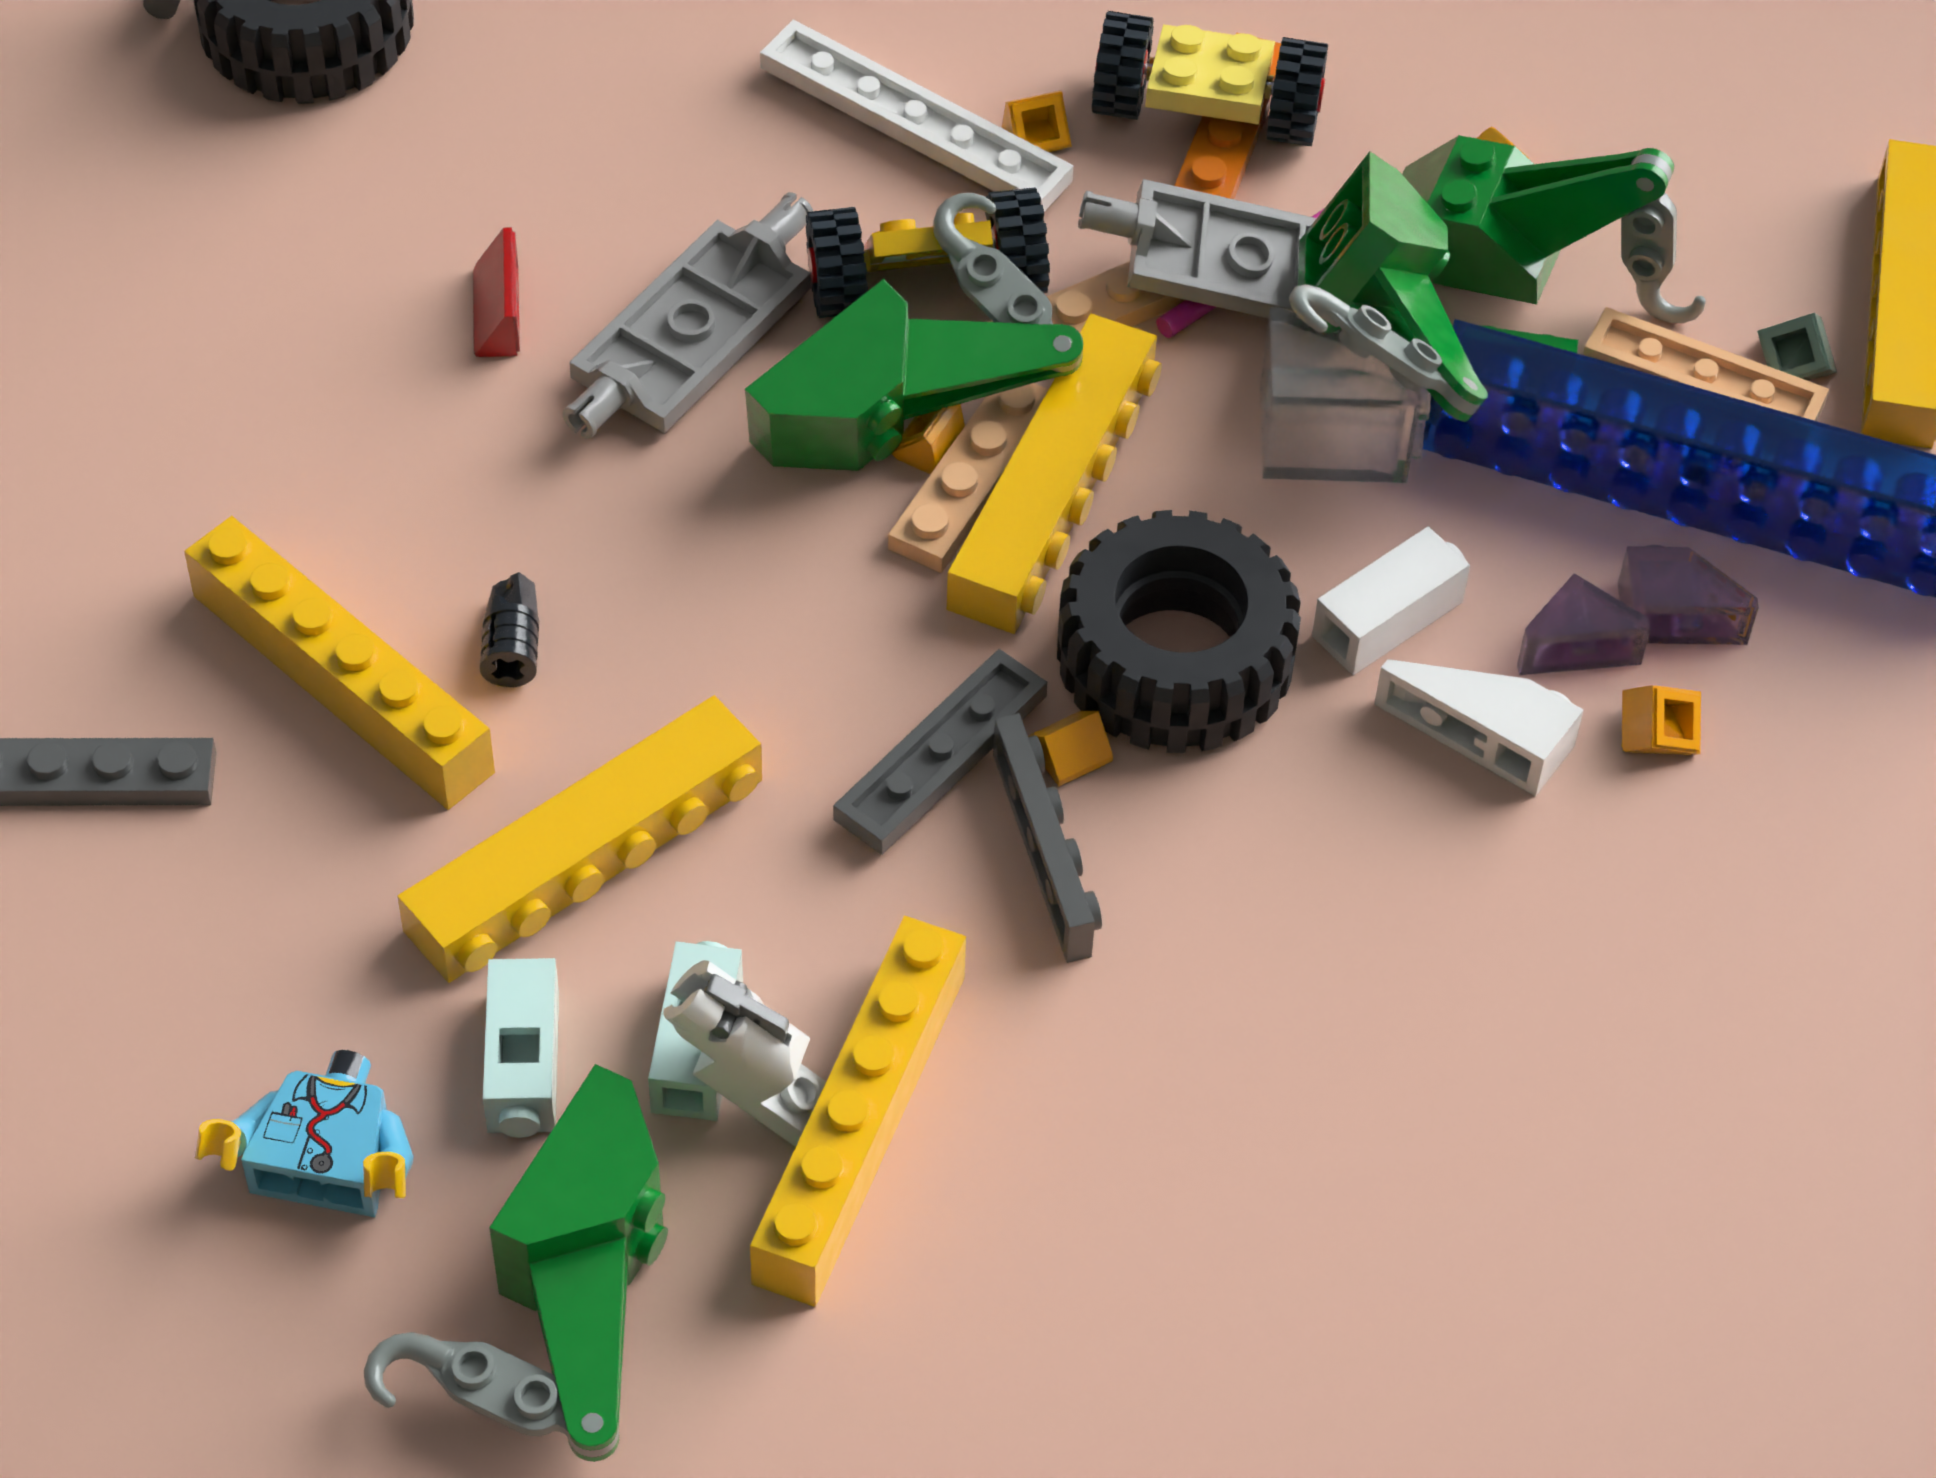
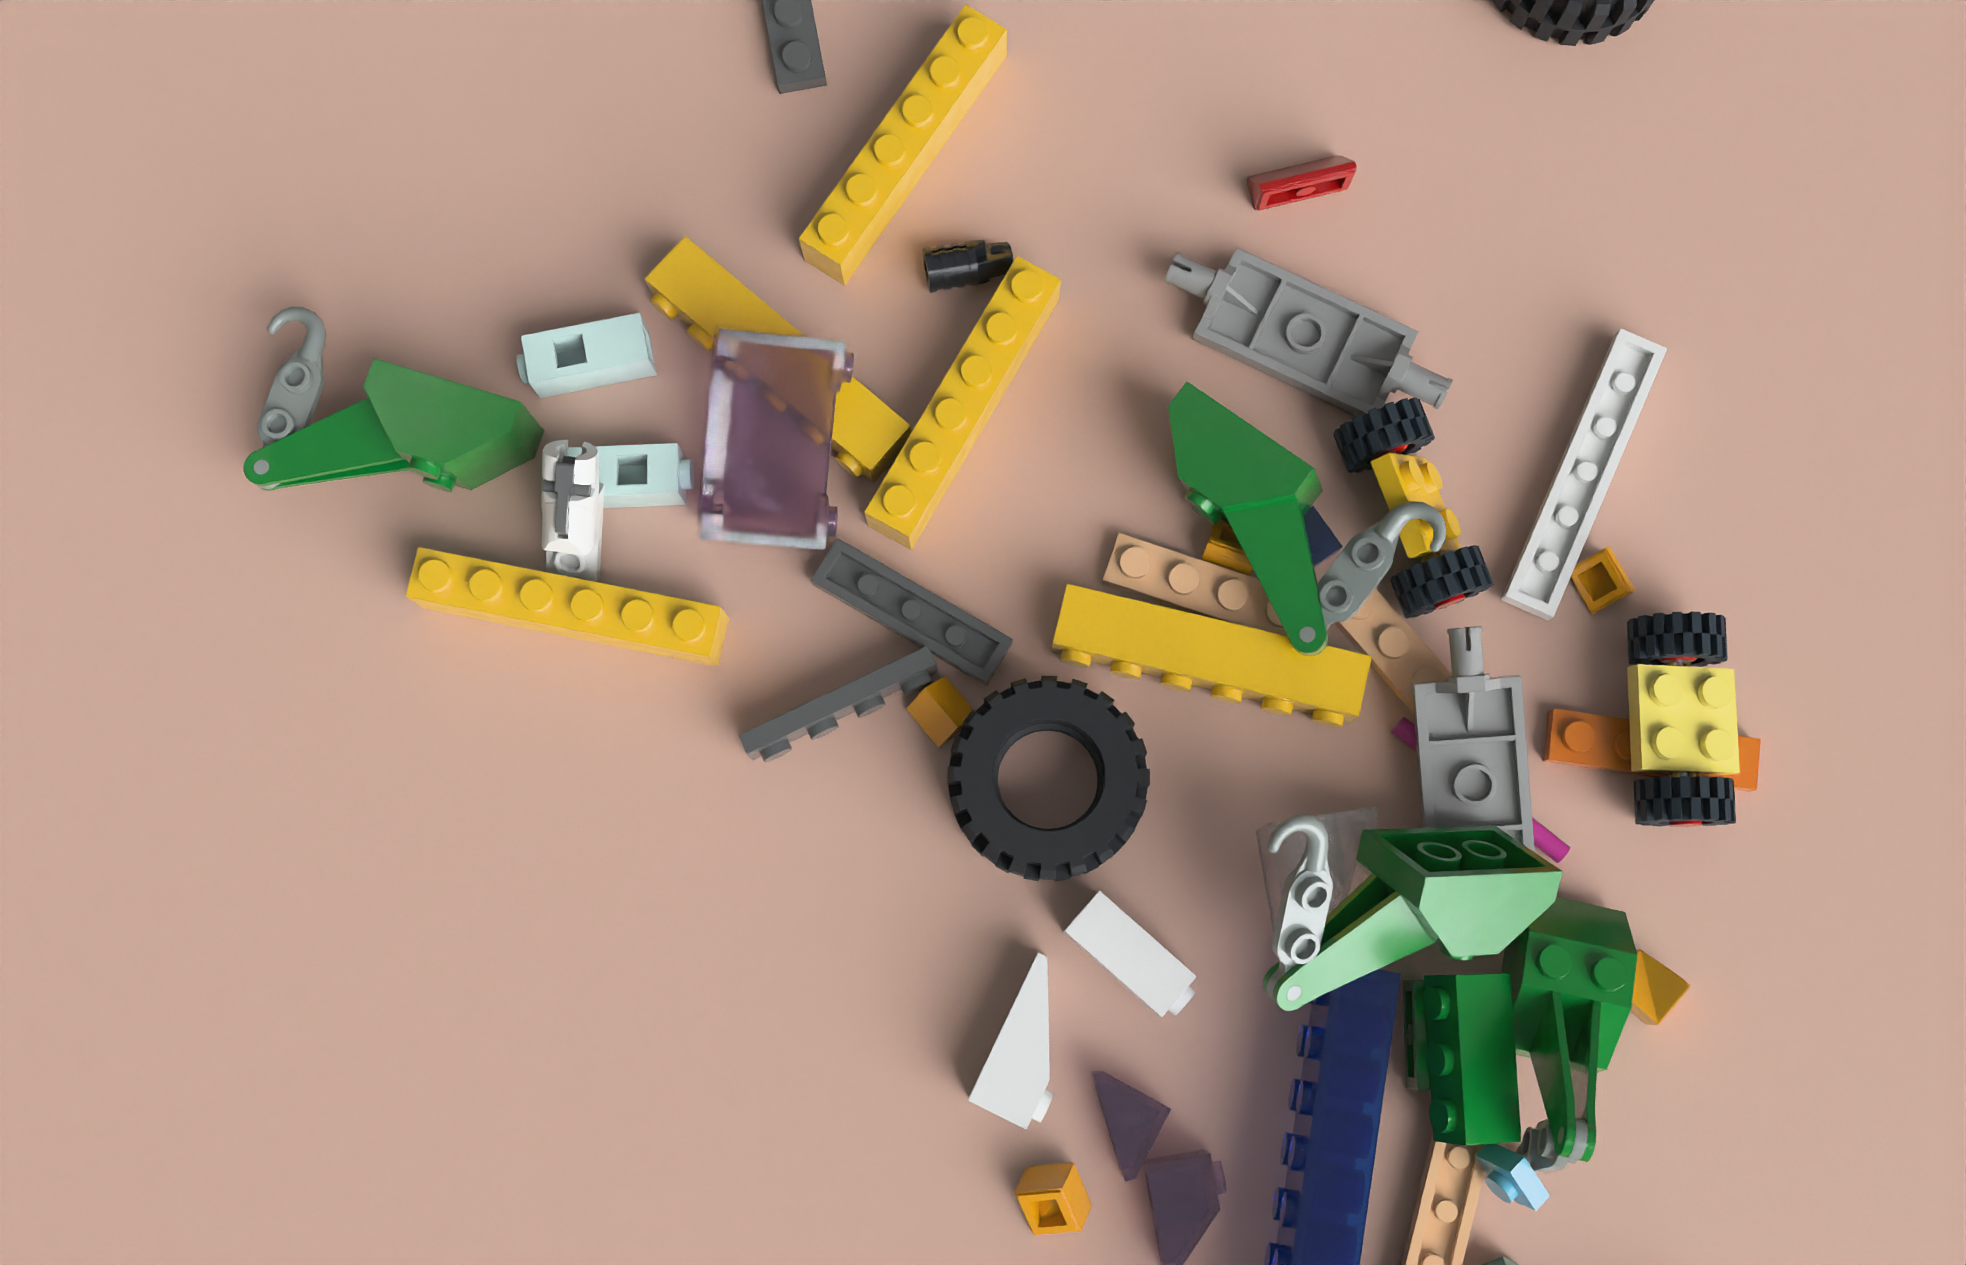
camera: 85 degrees right, 25 degrees up
medium azure torso [195,1050,414,1218] -> none
none -> windscreen [697,324,854,550]
none -> yellow brick [864,256,1061,550]
none -> green brick [1422,973,1522,1145]
none -> medium azure plate [1475,1144,1550,1211]

